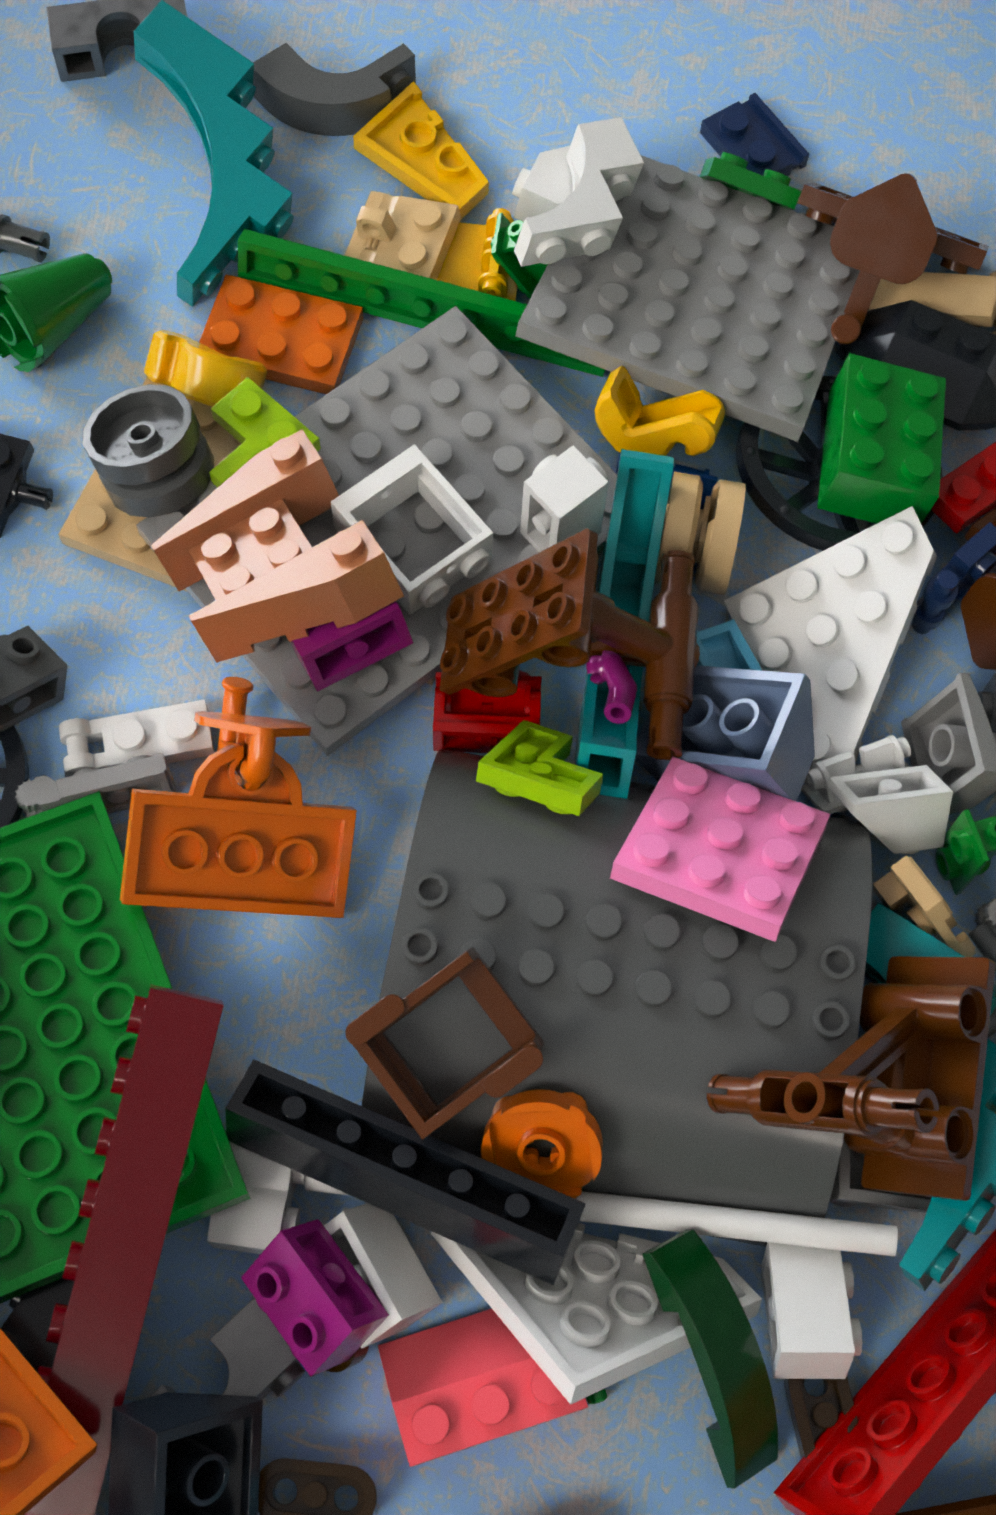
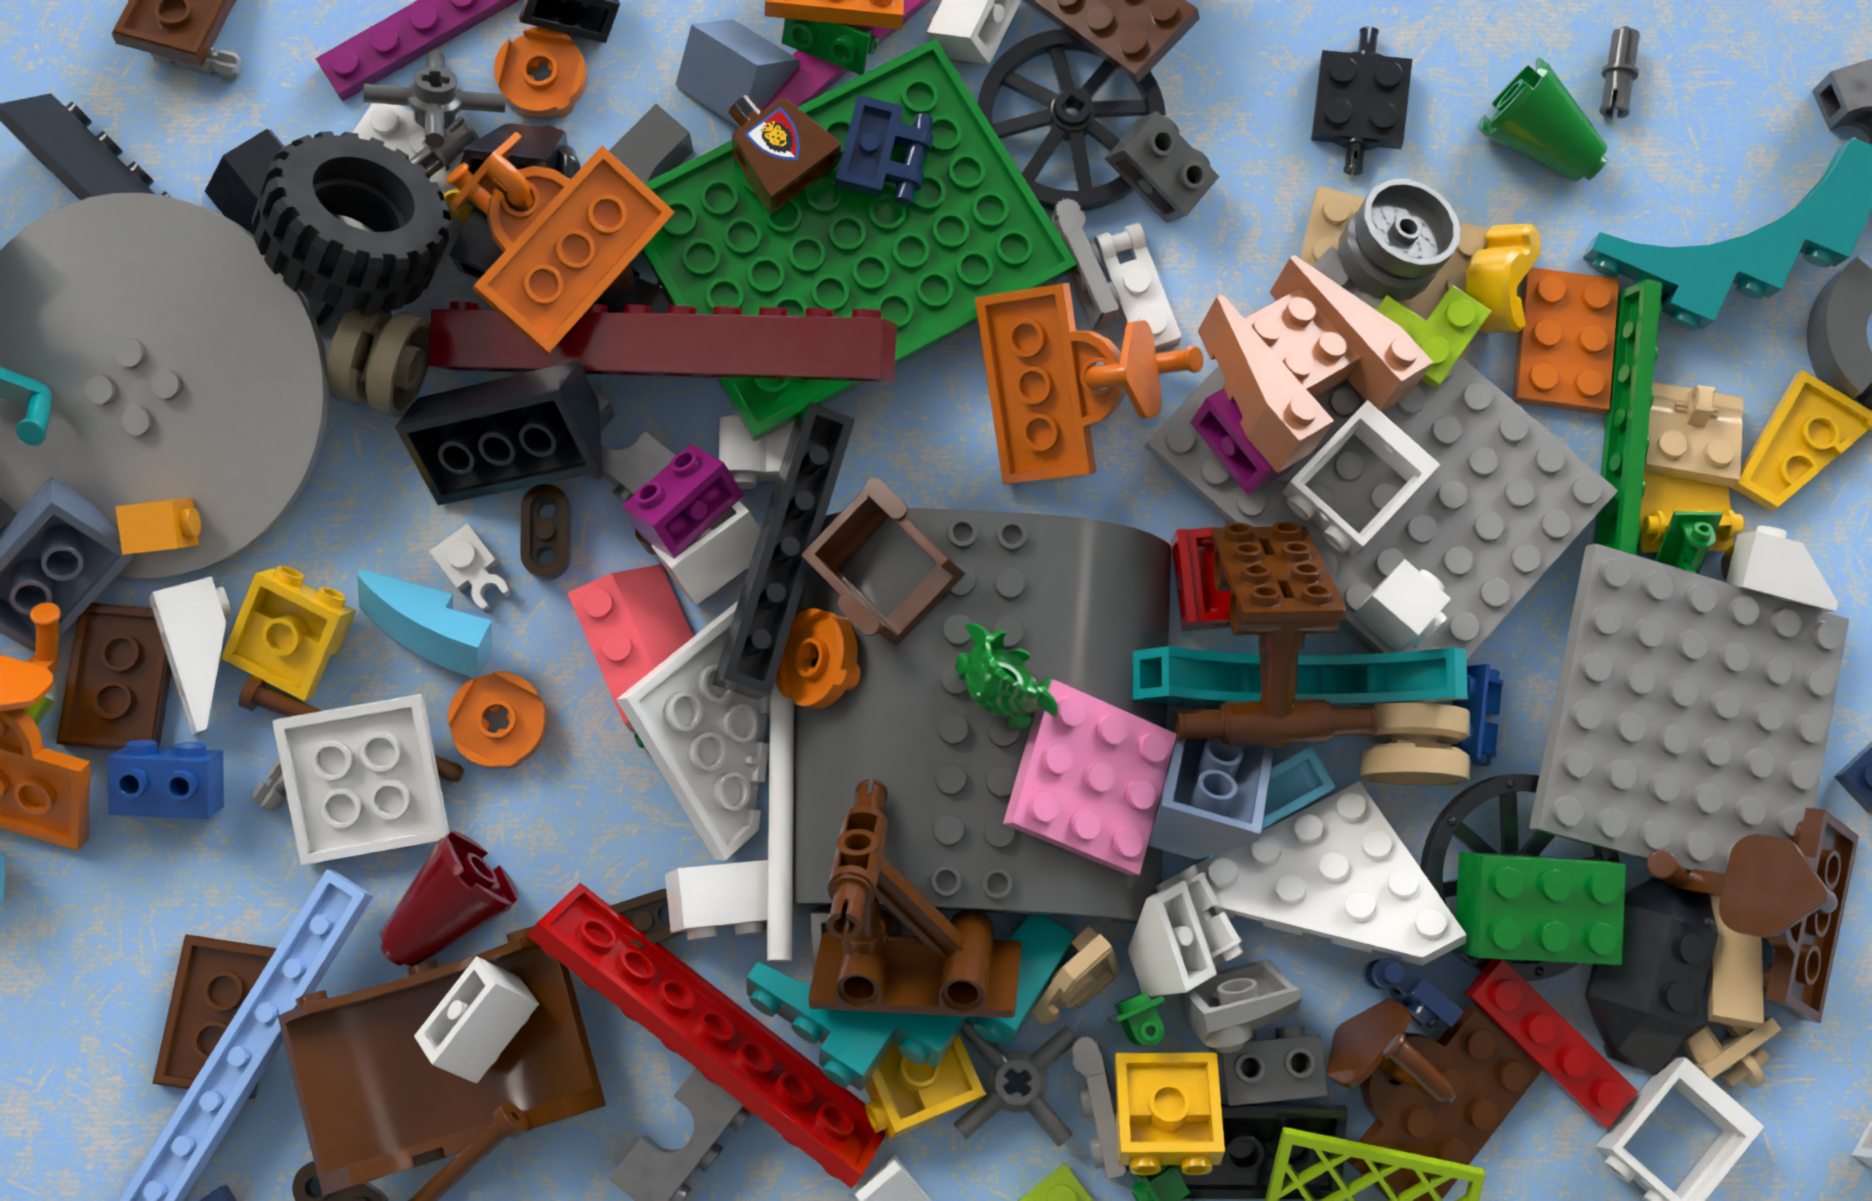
camera: 80 degrees right, 10 degrees up
lime plate [476,720,603,816] -> none
white arch [514,117,644,267] -> none
magenta arm [586,651,637,724] -> none
yellow animal [594,365,725,456] -> none
dark green slope [642,1229,778,1489] -> none
green plate [699,152,801,210] -> none
none -> green hair [954,623,1059,730]

